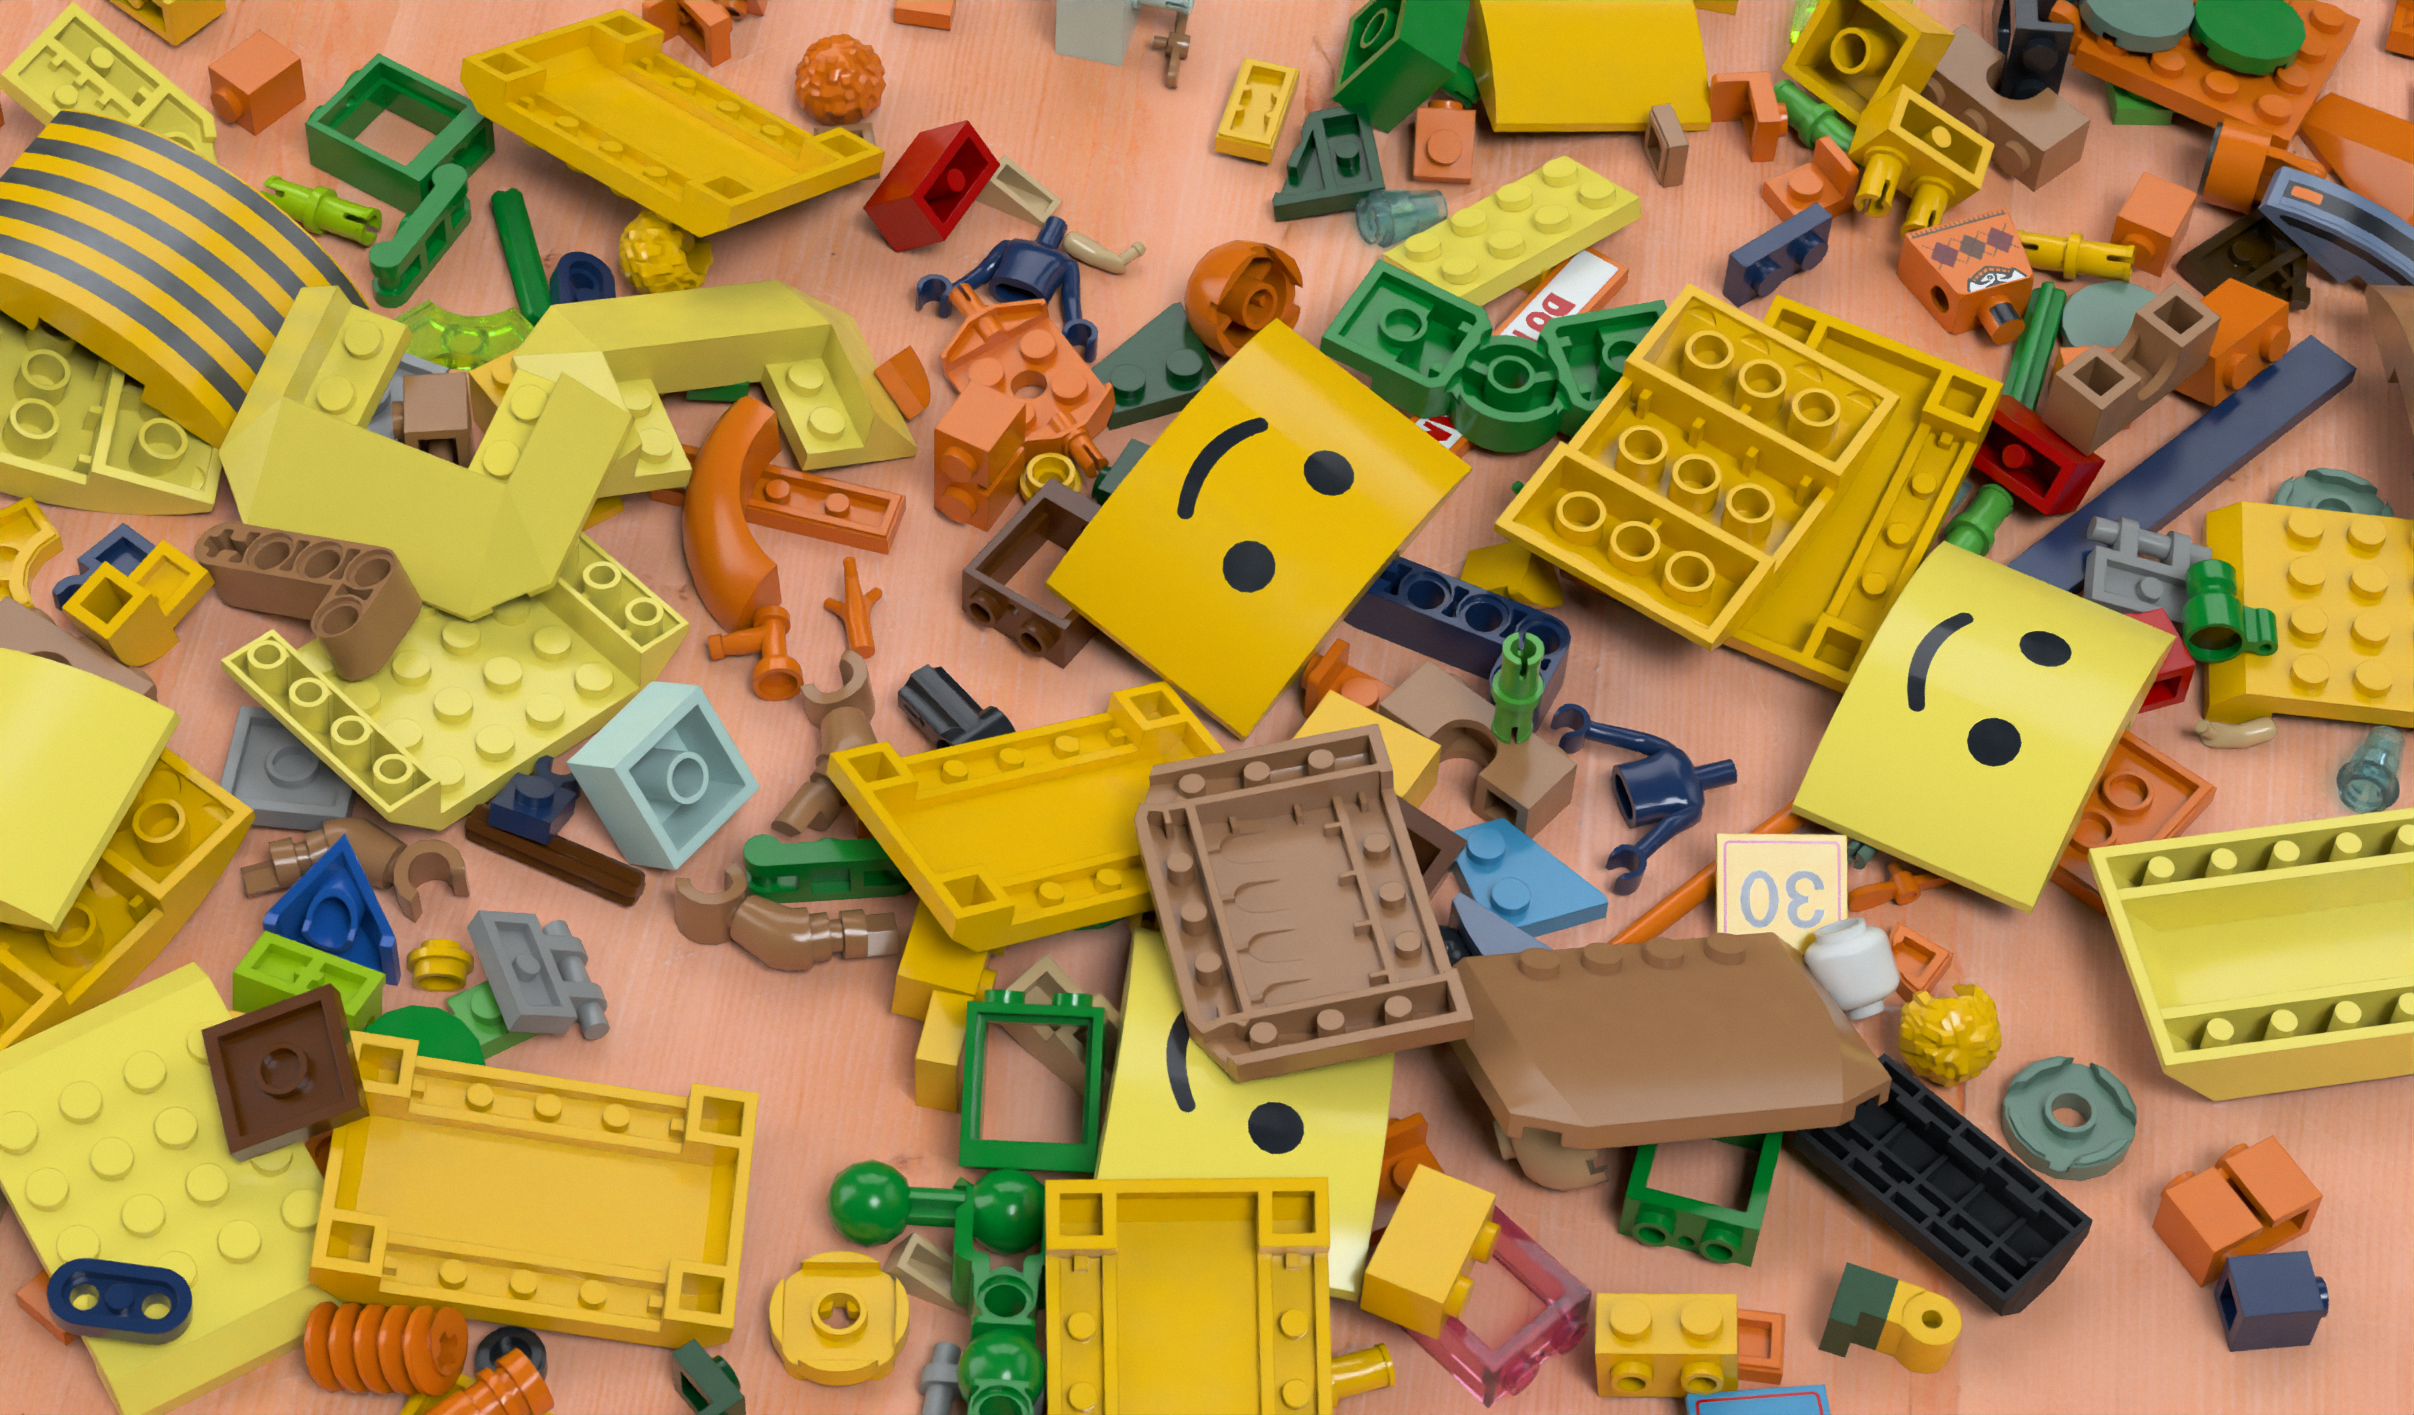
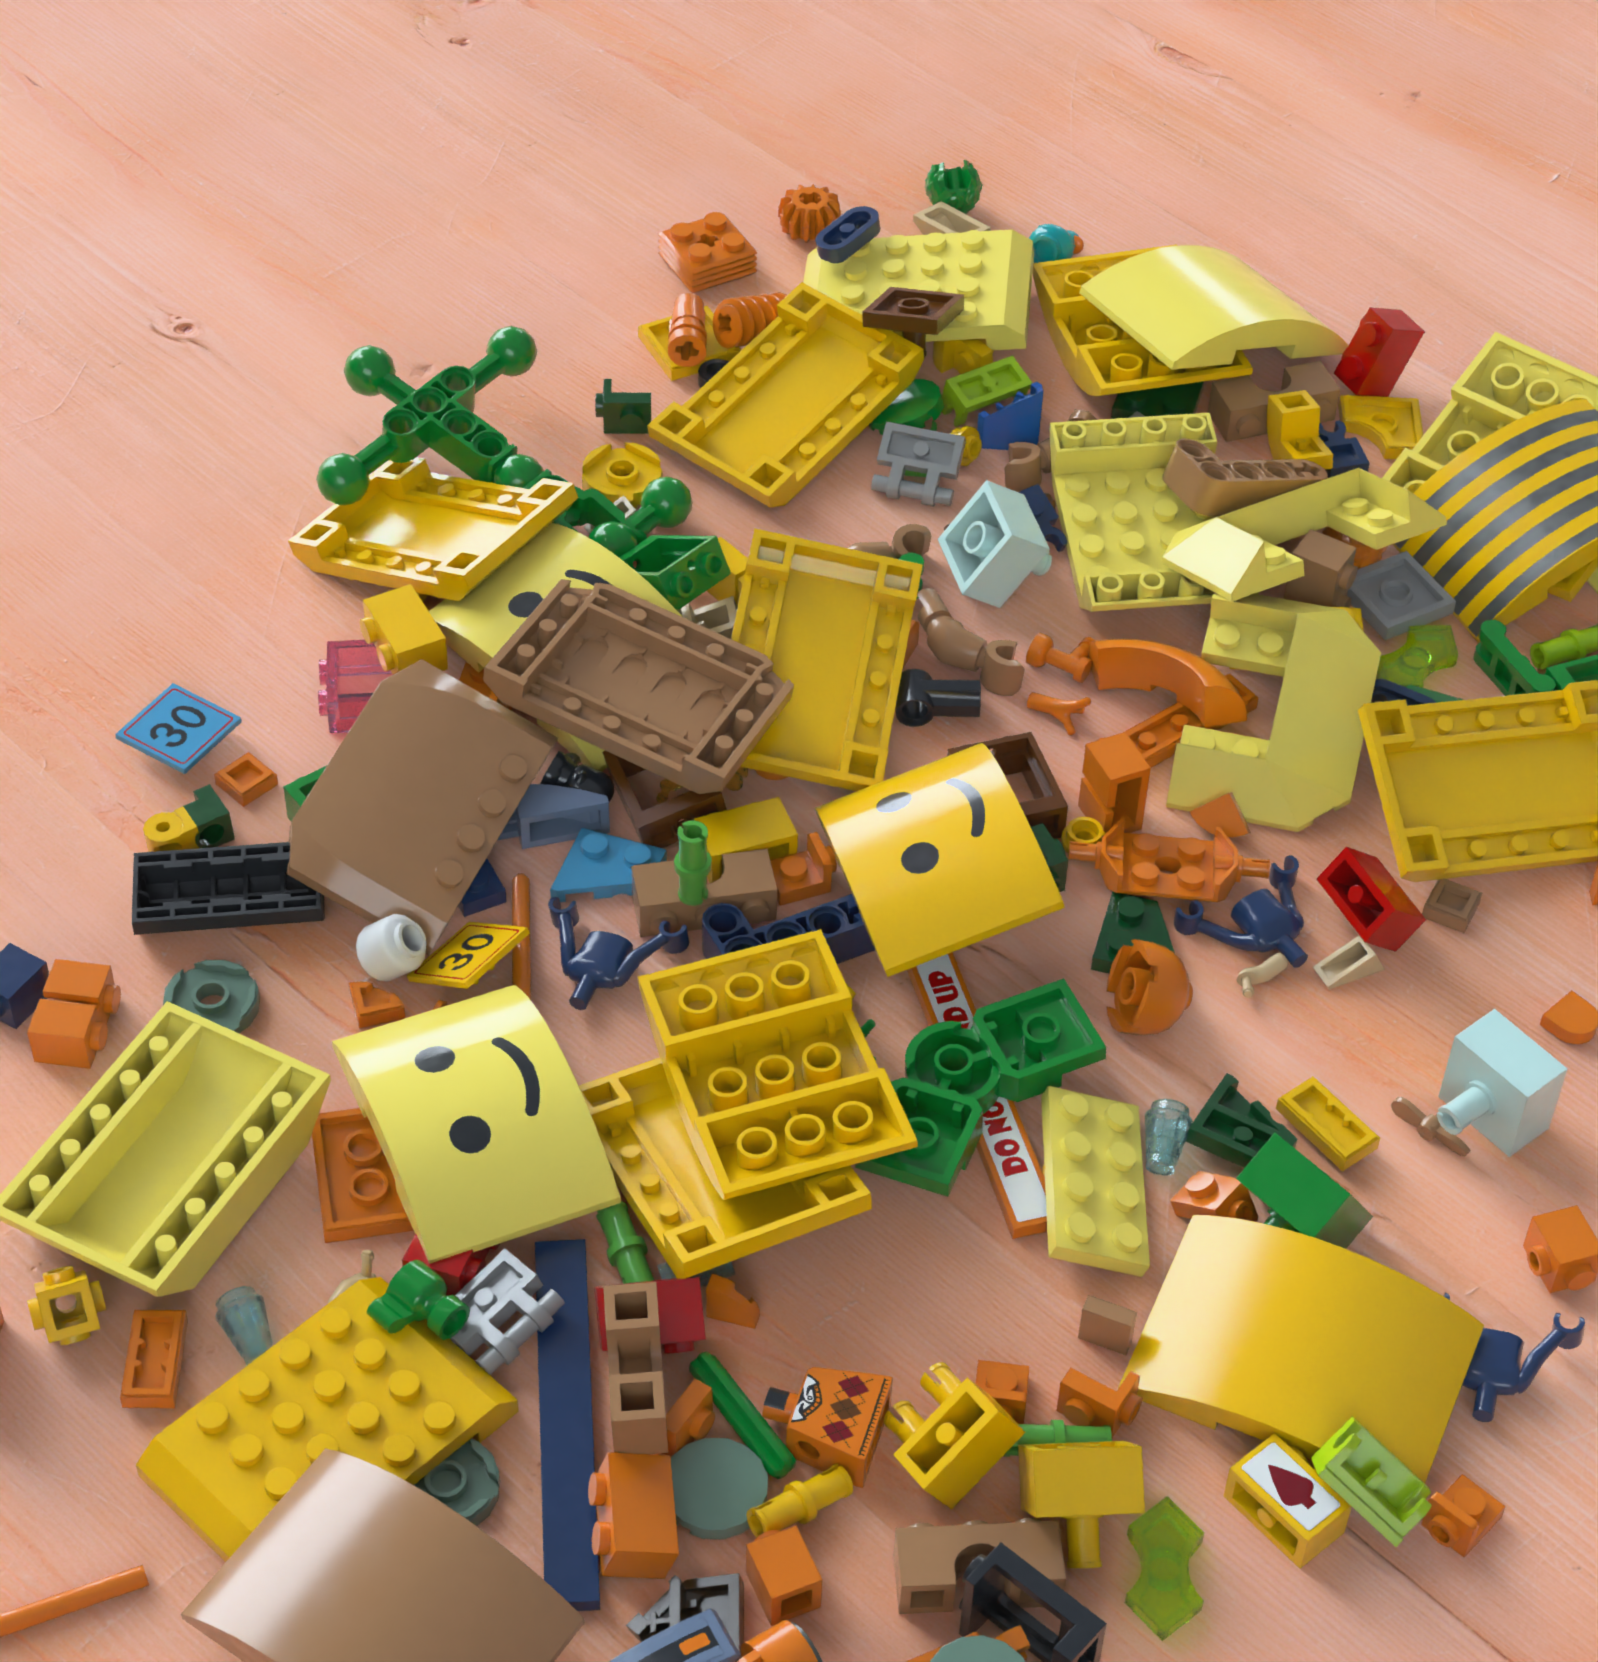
camera: 130 degrees right, 5 degrees down
orange piece [794,34,886,126] -> none
yellow brick [1595,1293,1739,1397] -> none
plate [1722,203,1833,308] -> none
yellow piece [1898,983,2003,1087] -> none

